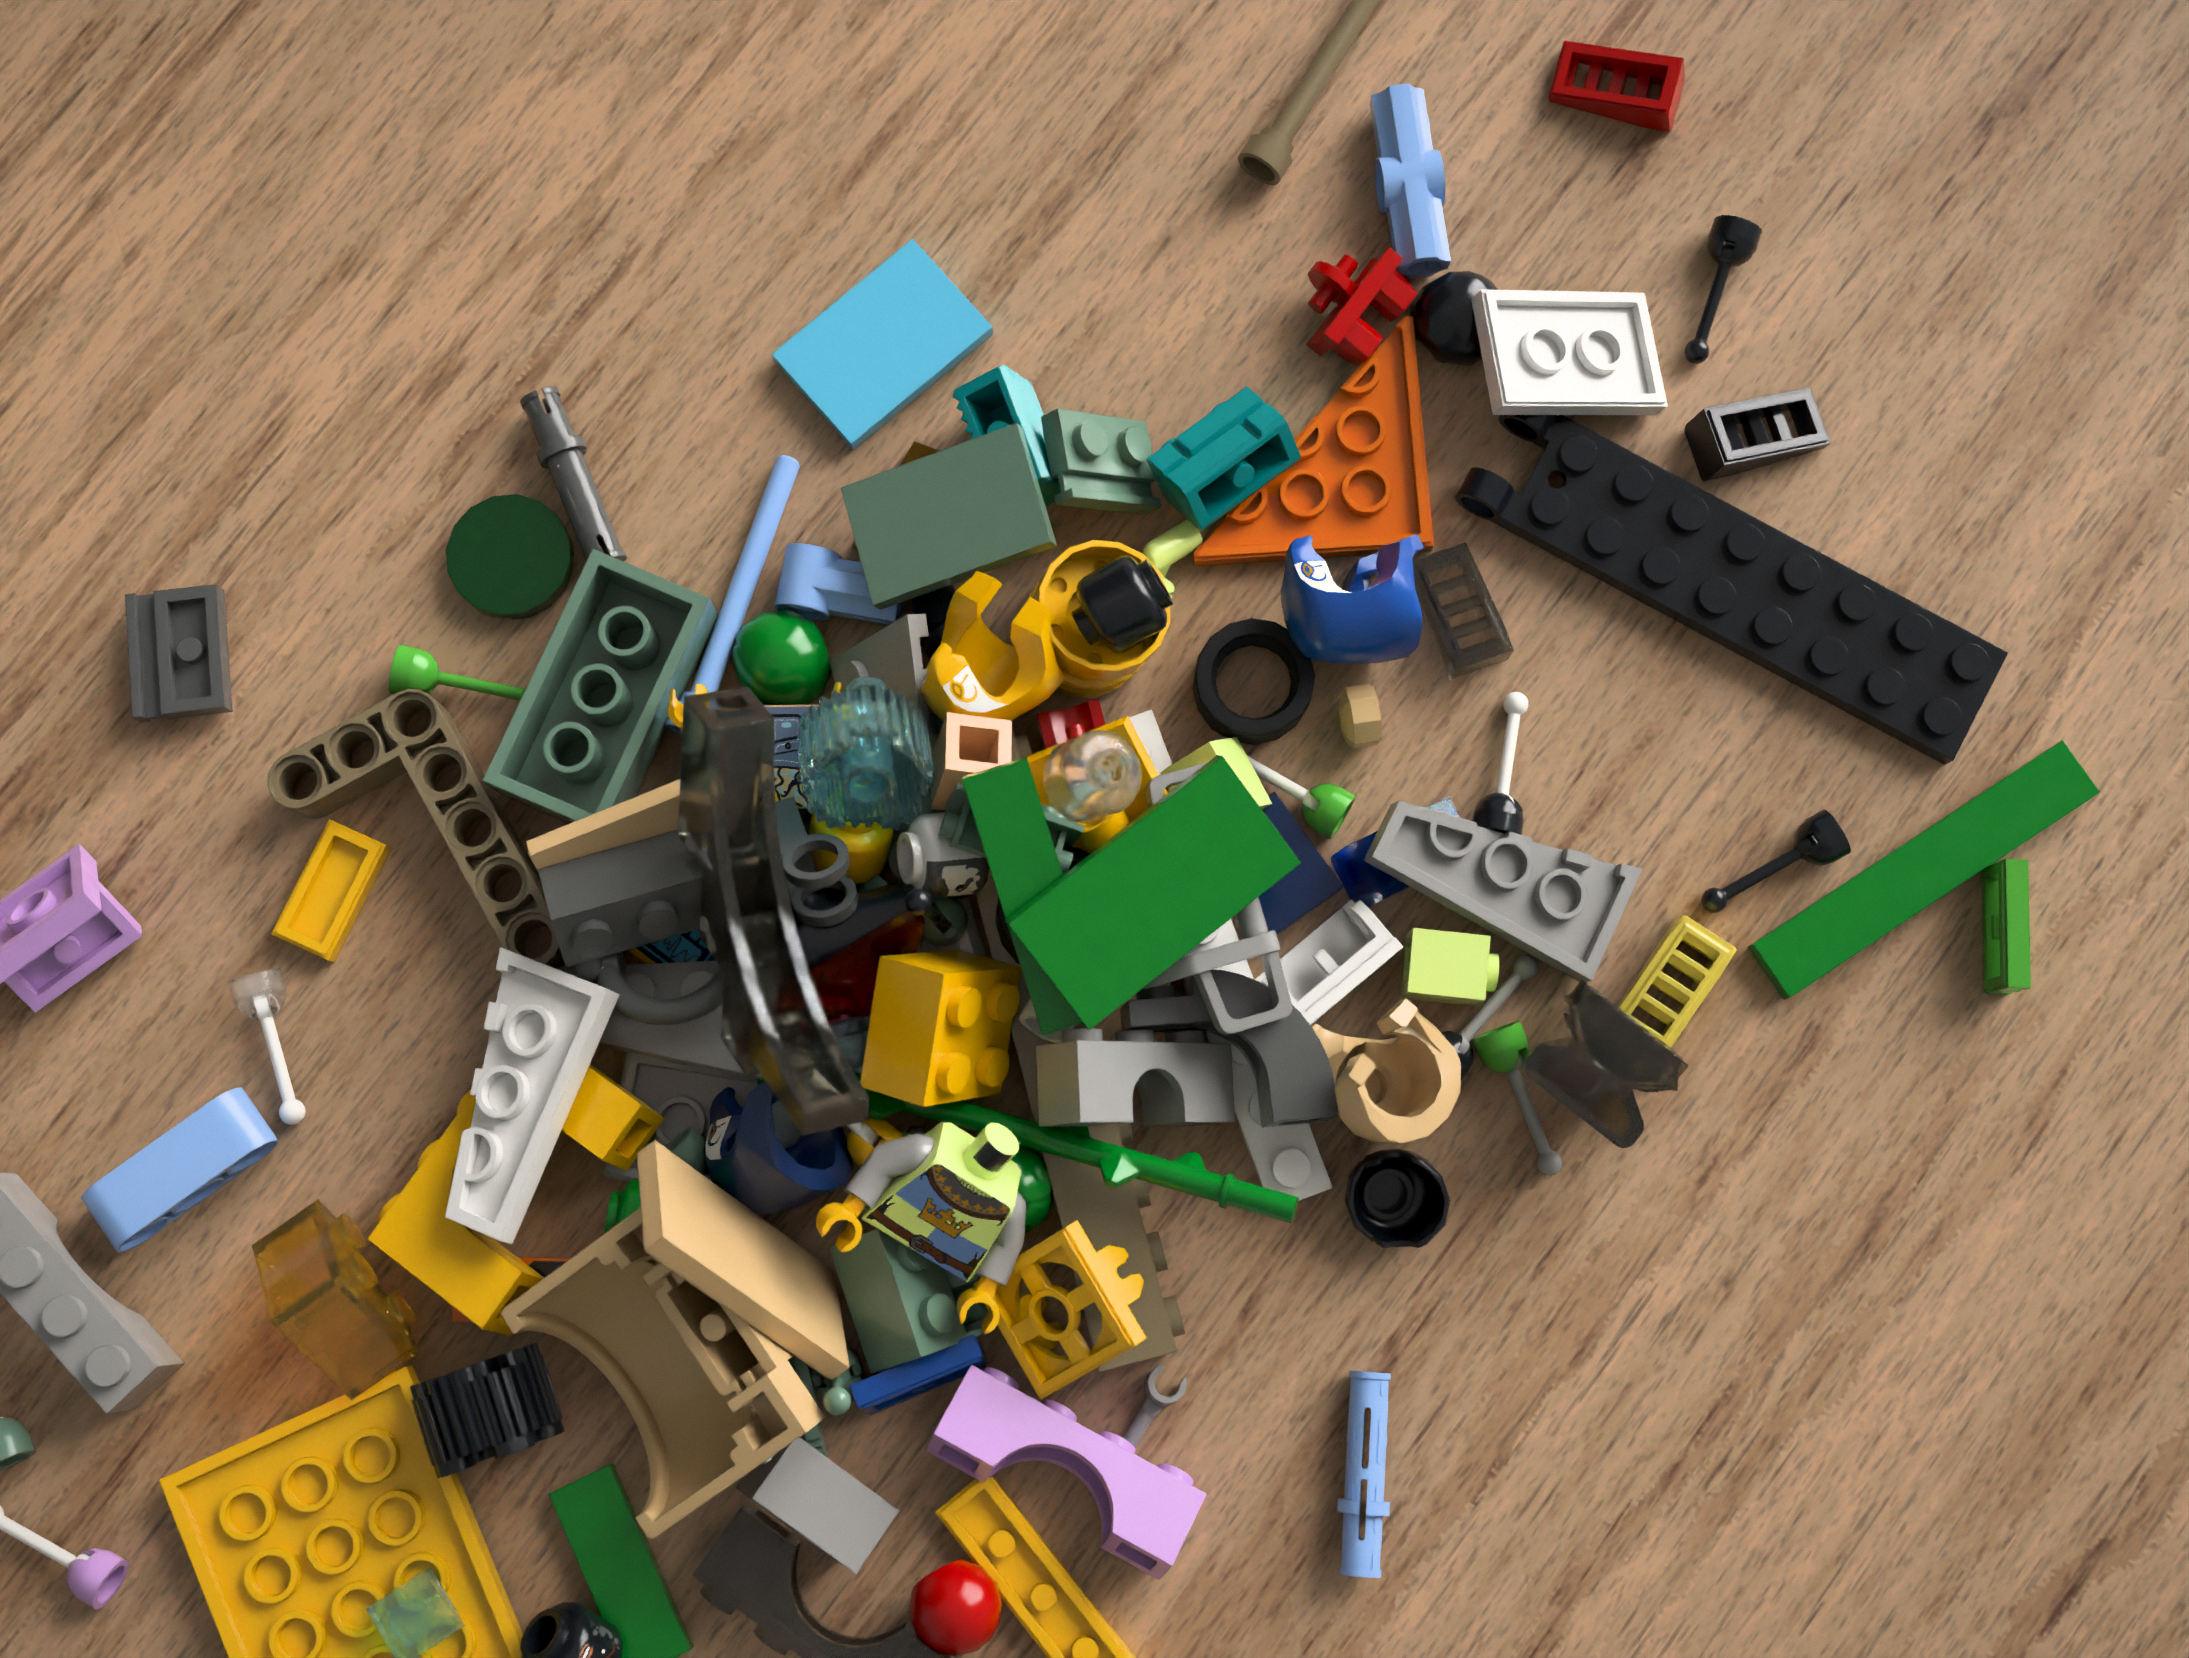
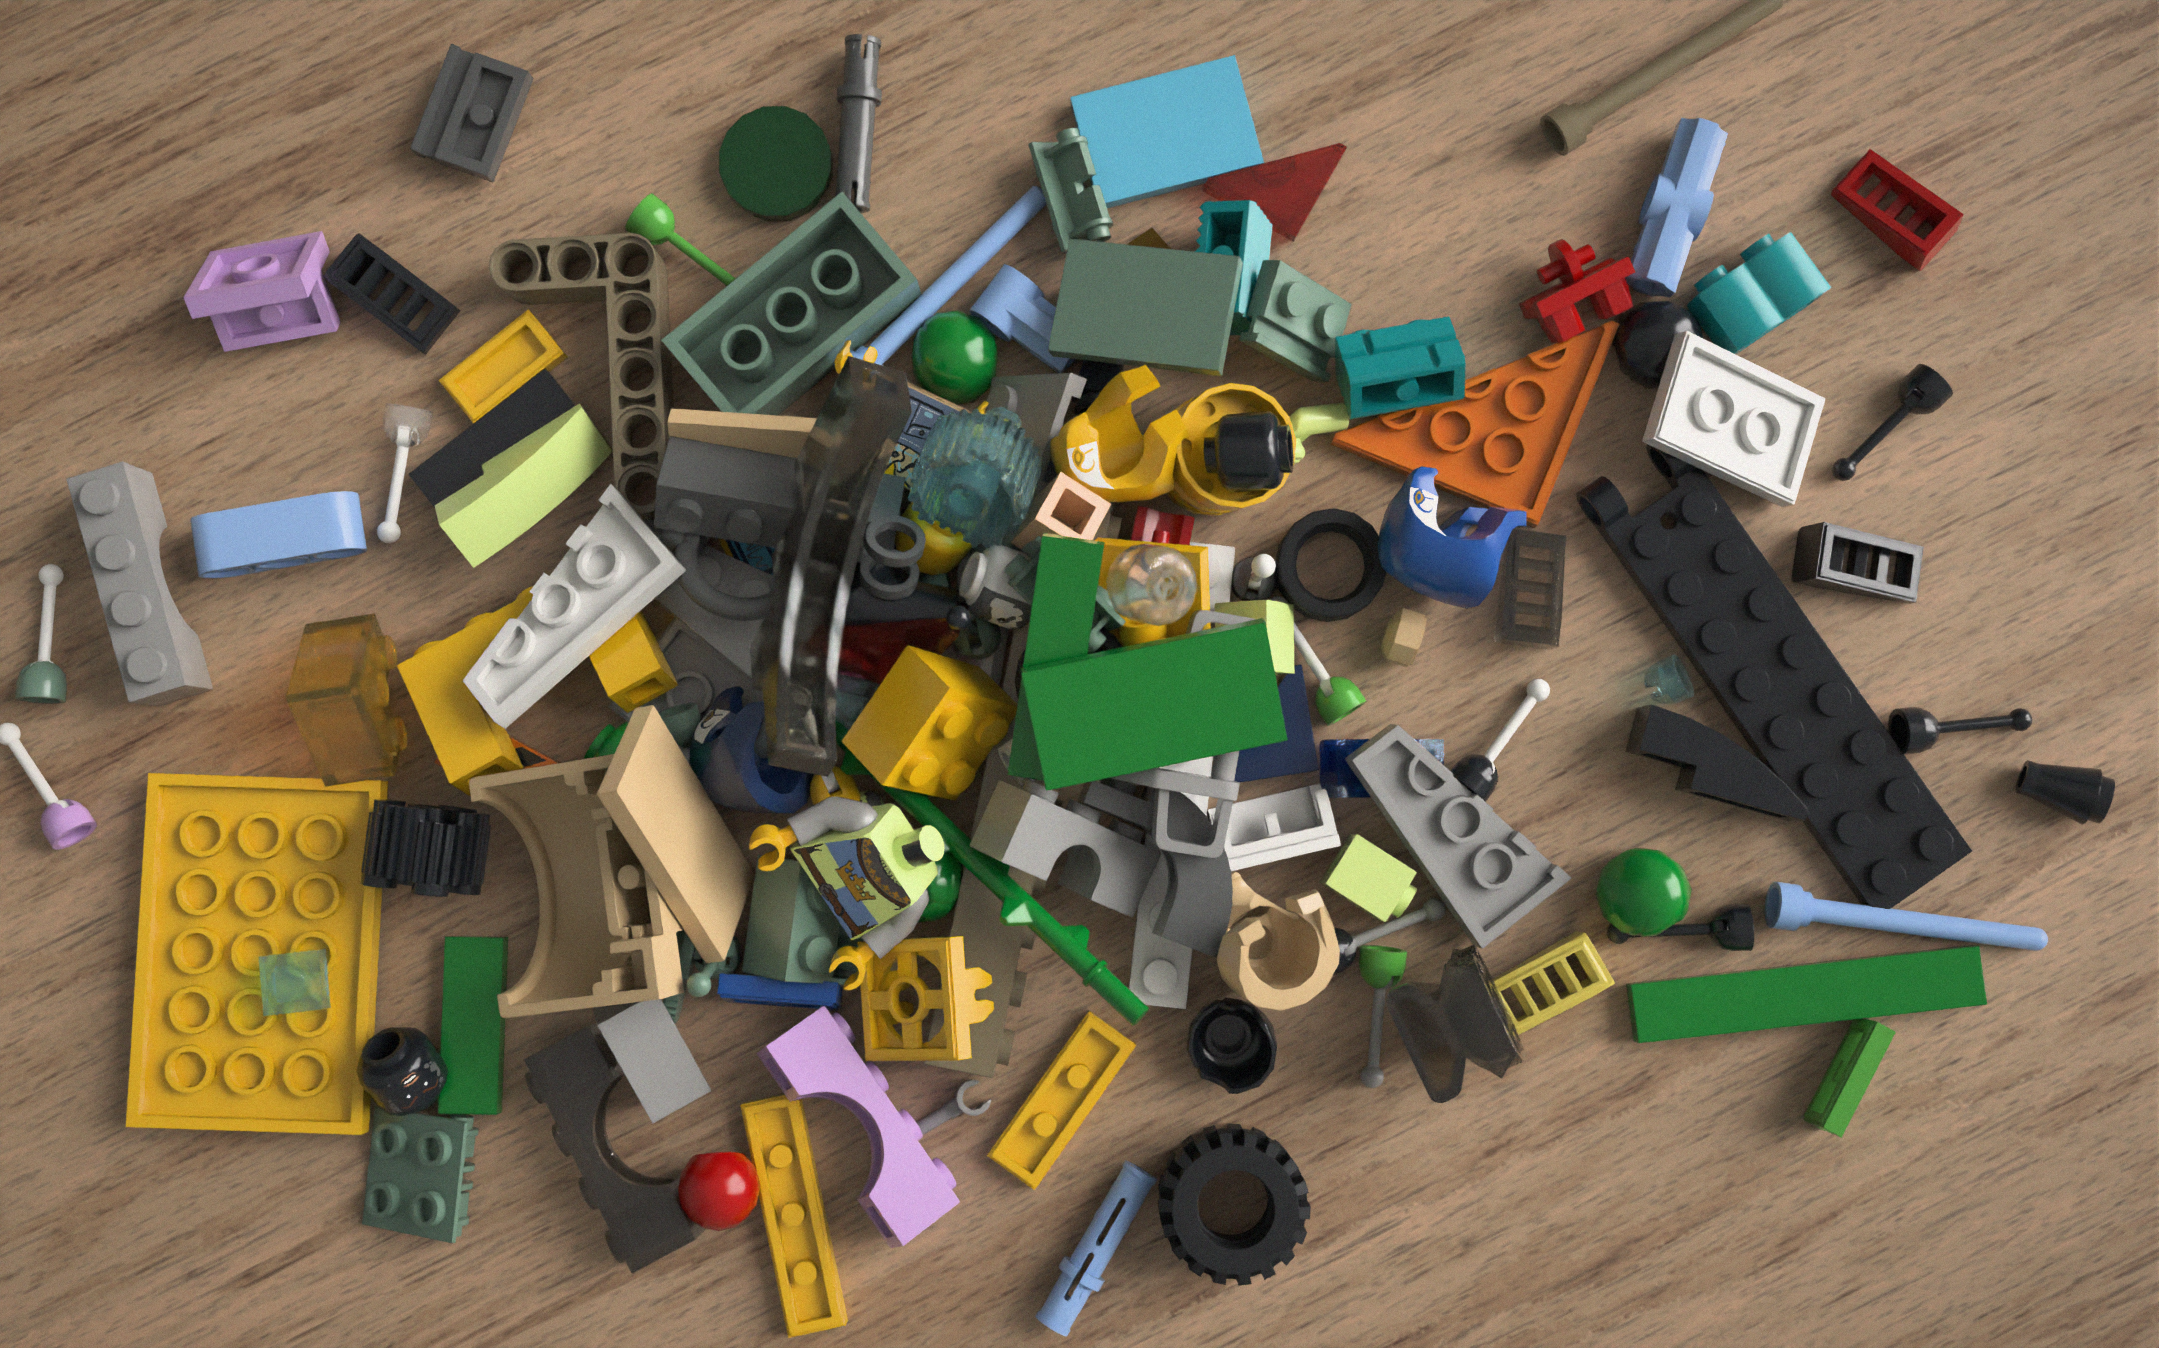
camera: 30 degrees right, 5 degrees up
none -> black slope [324,233,461,355]
none -> black tile [409,368,576,508]
none -> yellowish green slope [434,403,613,568]
none -> yellow tile [987,1010,1137,1190]
none -> sand green hinge [1028,128,1113,252]
none -> black tyre [1158,1123,1311,1286]
none -> clear red tile [1203,143,1347,242]
none -> dark grey hinge [1231,554,1277,601]
none -> green hair [1595,848,1692,937]
none -> black slope [1625,704,1808,821]
none -> clear light blue hinge [1644,654,1694,705]
none -> teal brick [1686,232,1832,355]
none -> light blue piece [1764,882,2048,951]
none -> black hinge [1888,707,2033,755]
none -> black cone [2016,760,2115,825]

